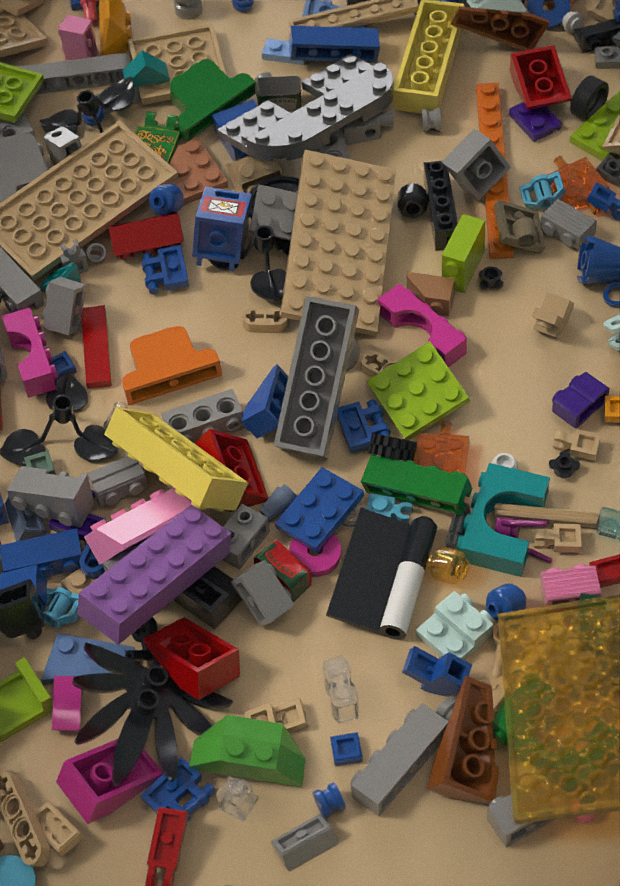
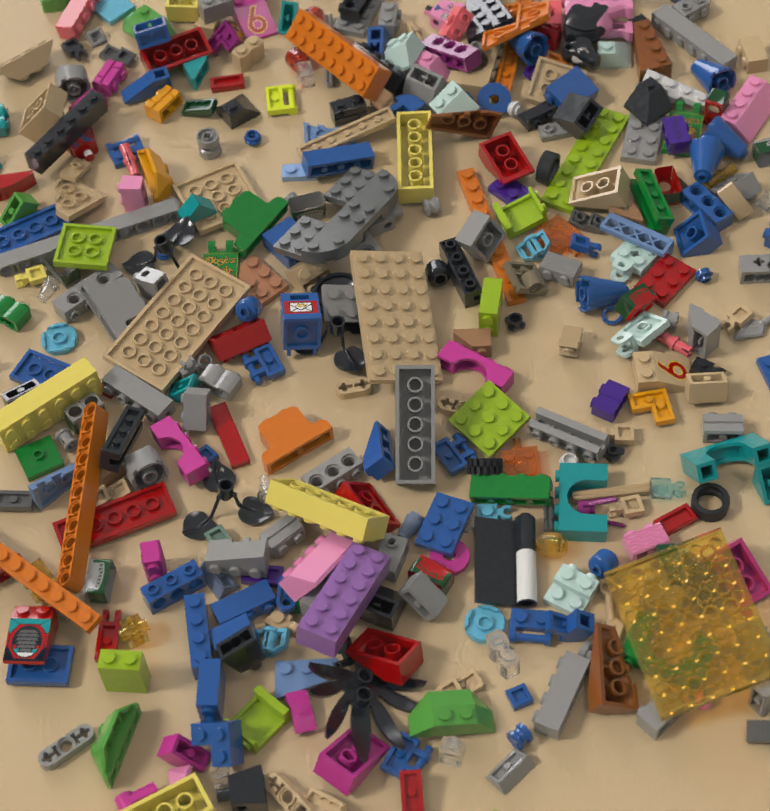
camera: 15 degrees left, 0 degrees up
none -> light grey brick [198,363,243,401]
none -> medium azure tile [464,605,506,644]
none -> lime panel [492,186,548,240]
none -> blue plate [508,608,551,646]
none -> light grey brick [528,407,610,463]

